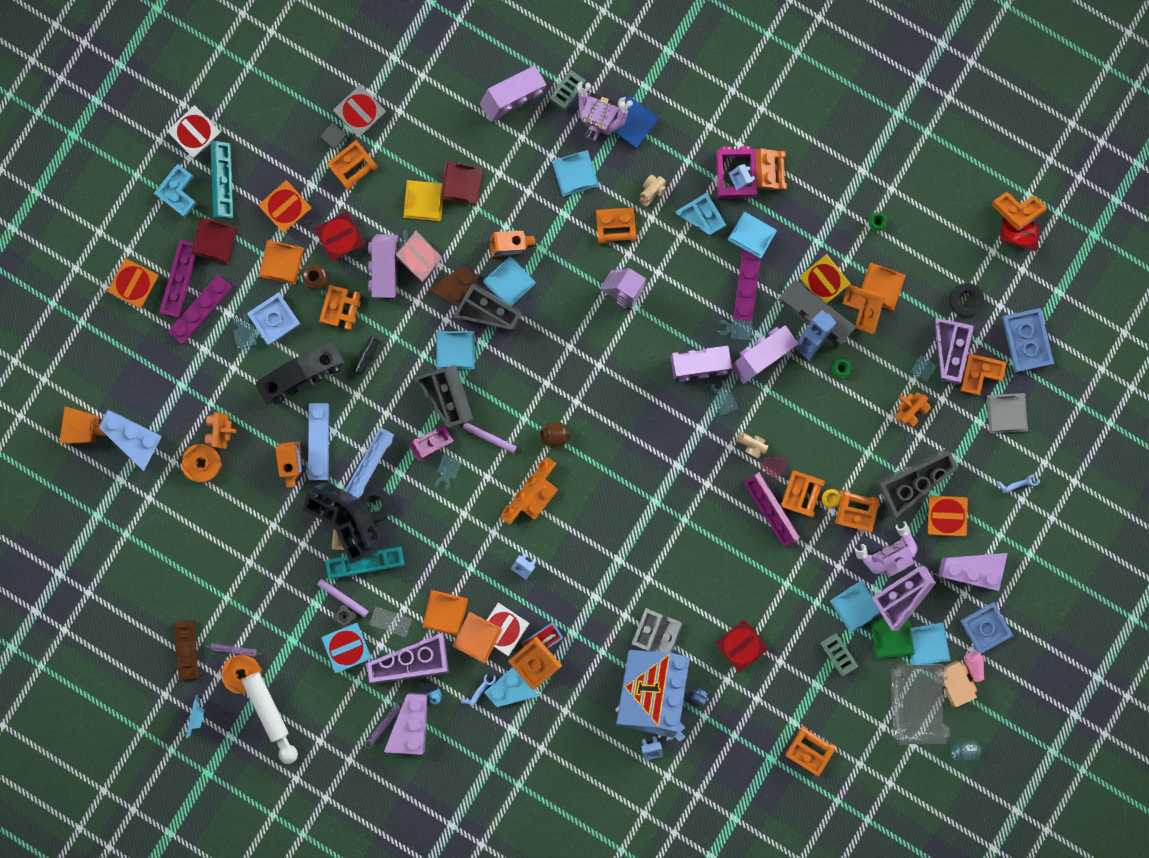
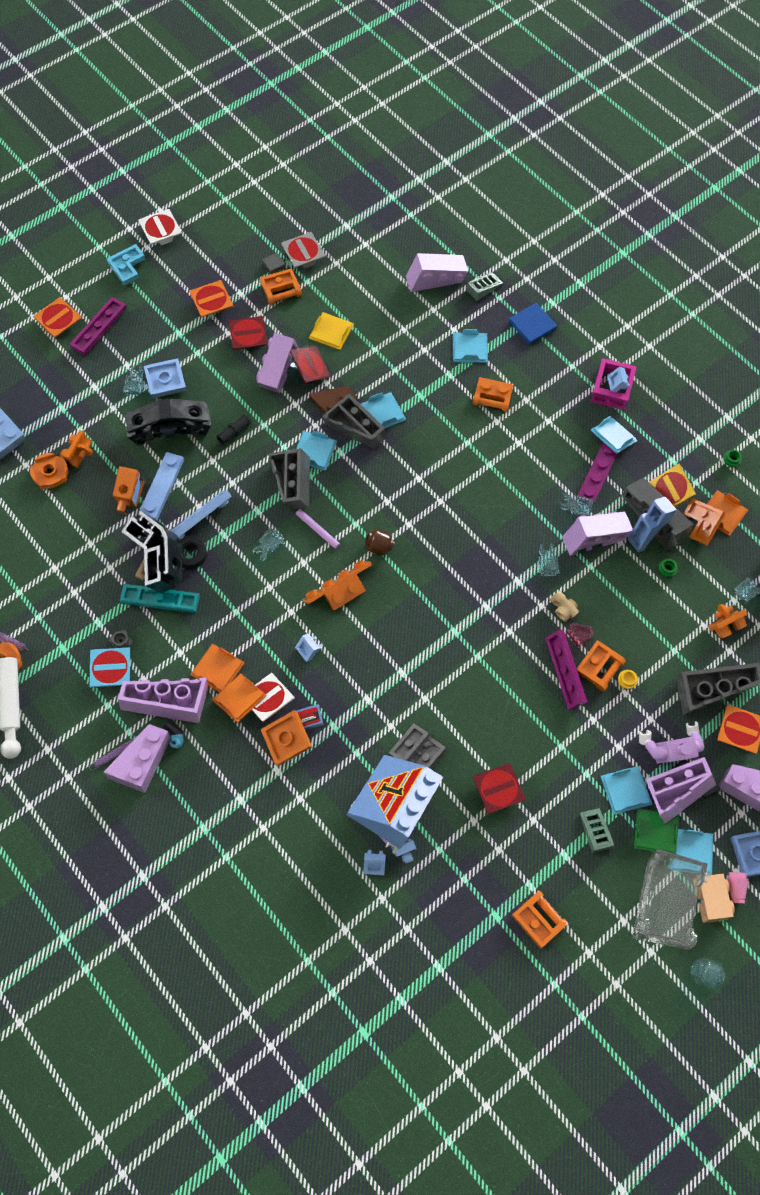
camera: 15 degrees right, 20 degrees down
magenta plate [168,275,234,345] -> none
dark red piece [191,217,237,264] -> none
teal plate [211,141,233,219] -> none
orange piece [259,240,304,285] -> none
reddish brown head [302,265,329,291] -> none
lavender bar [317,579,369,618] -> none
orange plate [319,285,361,330] -> none
clear plate [369,606,412,638] -> none
plate [409,425,453,462] -> none
dark red piece [440,161,483,206] -> none
light blue piece [461,674,496,707] -> none
medium azure wing [484,667,538,707] -> none
orange torso [489,231,535,258] -> none
lavender torso [577,81,633,141] -> none
lavender wedge [599,268,646,309] -> none
tan plate [640,175,666,207] -> none
lavender wedge [670,346,732,382] -> none
medium azure wing [675,193,727,235] -> none
medium blue plate [690,689,709,706] -> none
orange plate [756,149,787,191] -> none
orange plate [835,490,879,532] -> none

